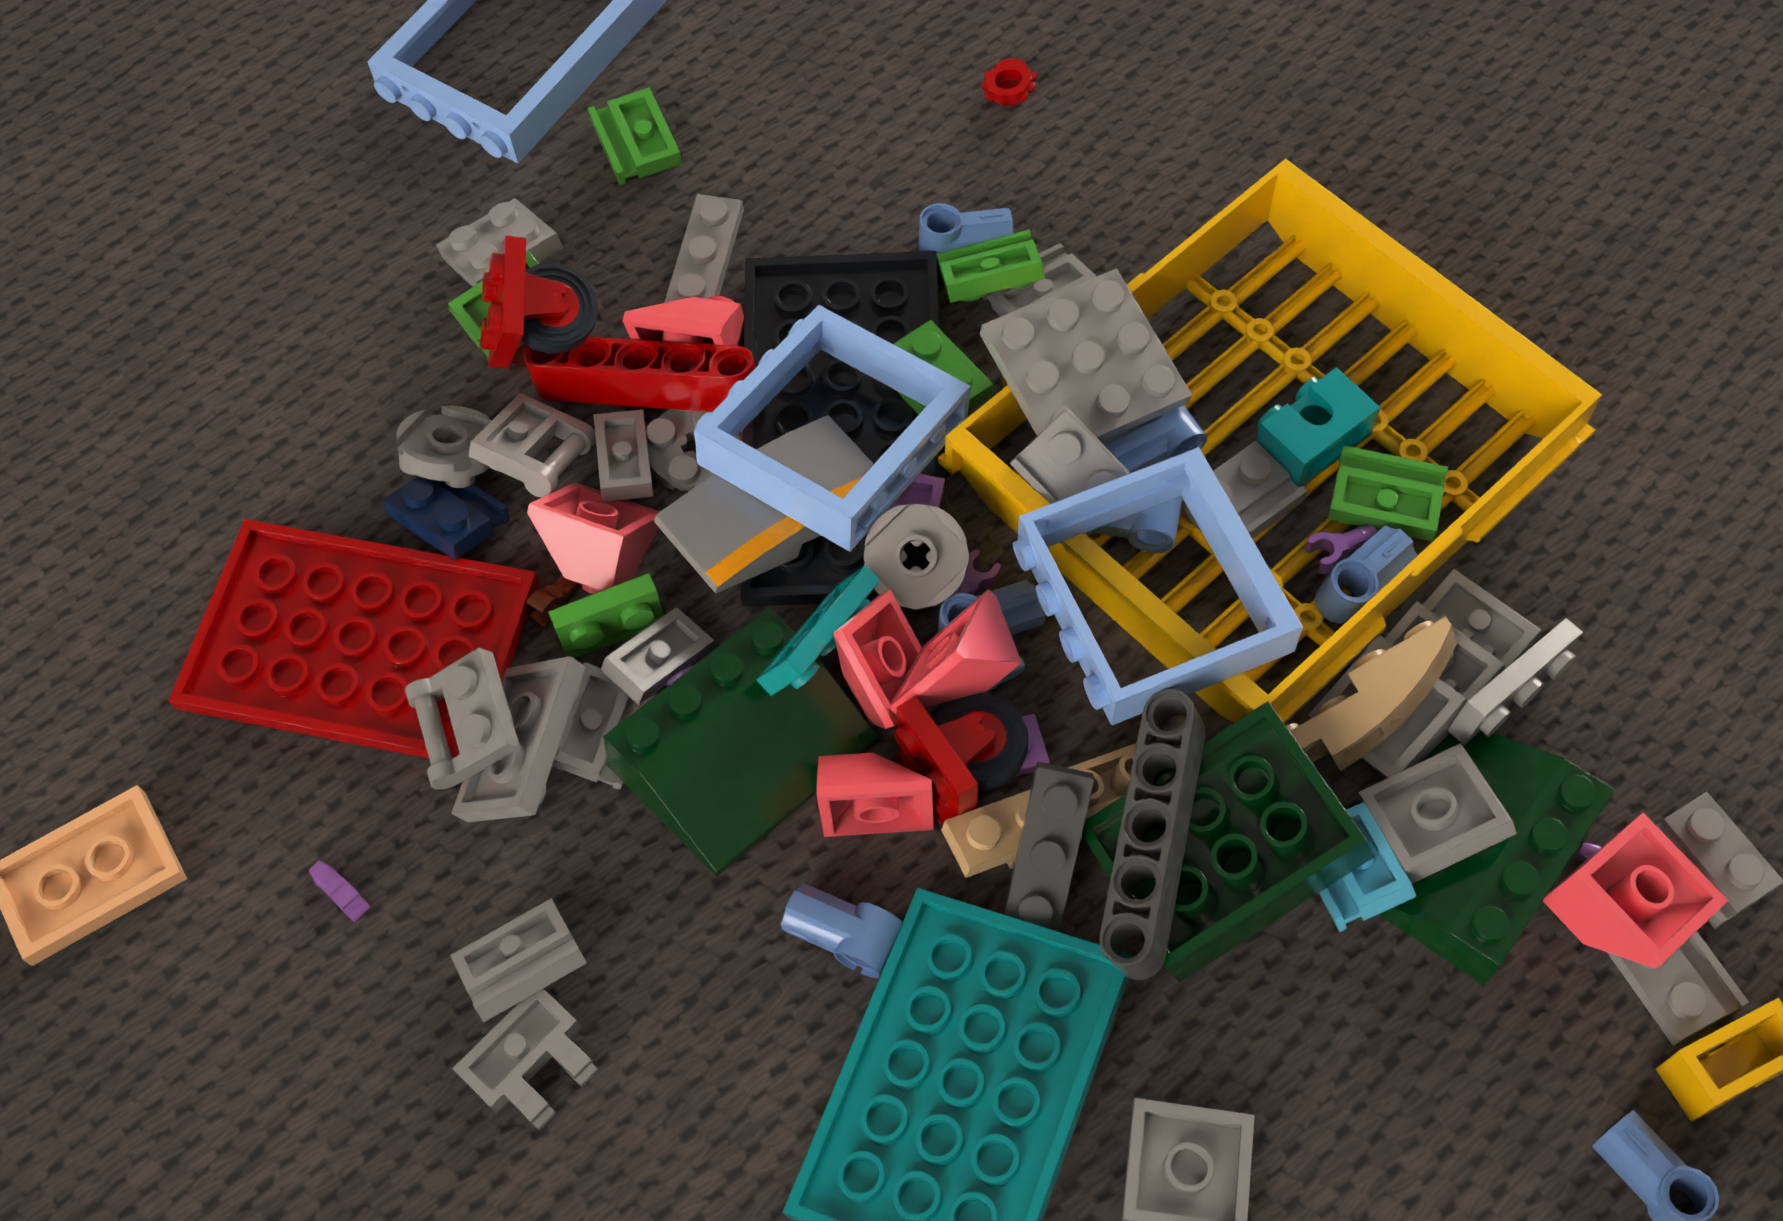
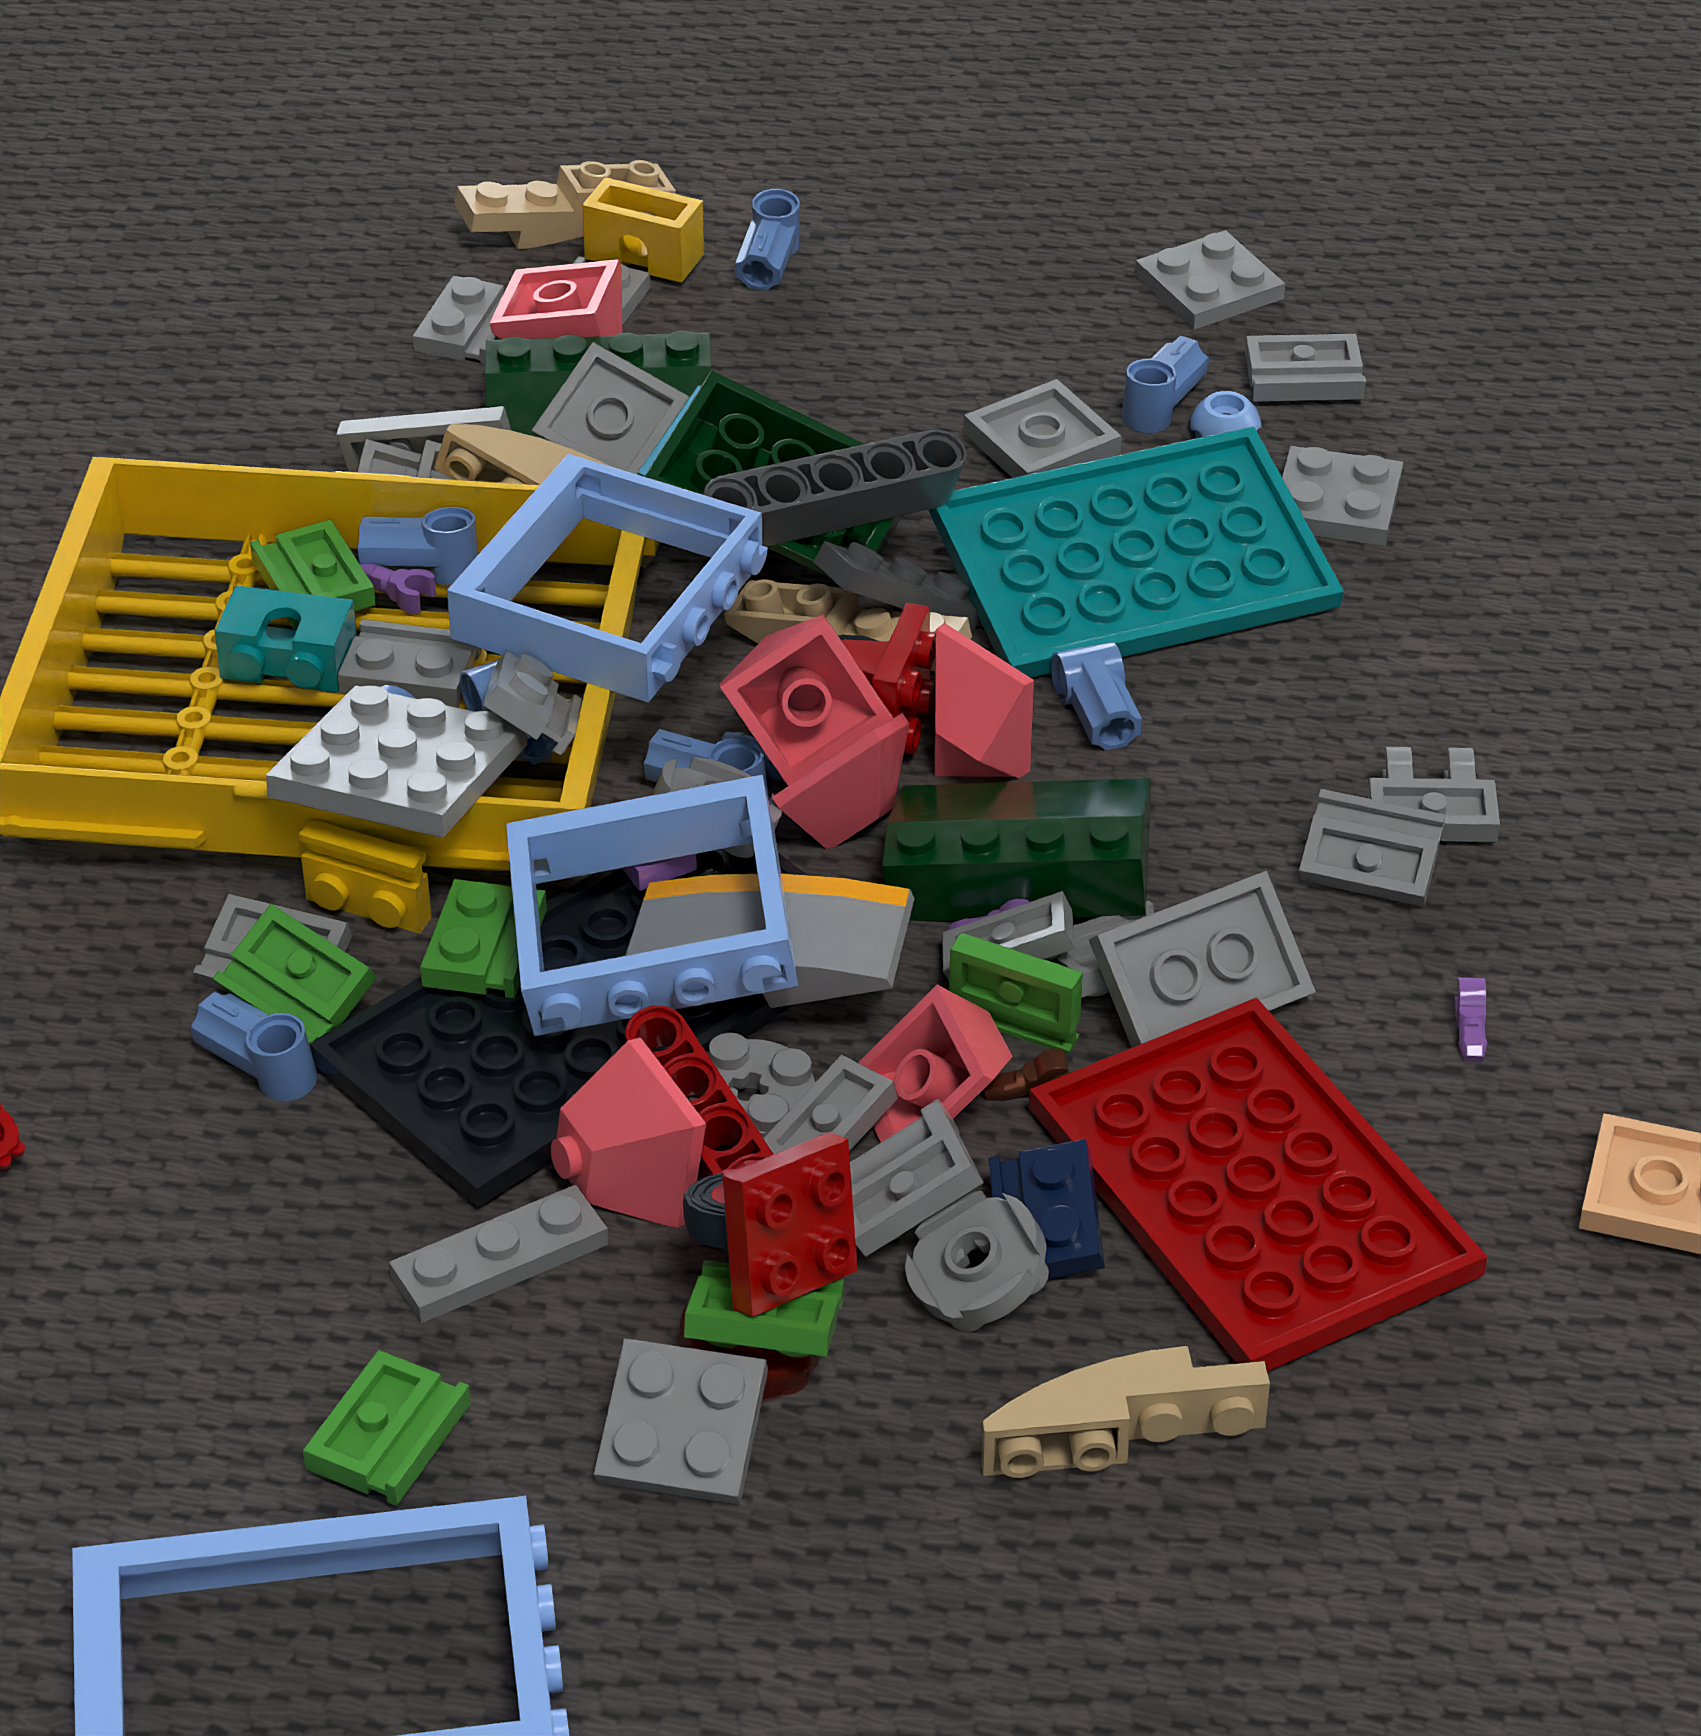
camera: 135 degrees left, 20 degrees down
light grey plate [405,648,520,789] -> none
teal plate [756,565,880,696] -> none
none -> tan slope [981,1346,1270,1478]

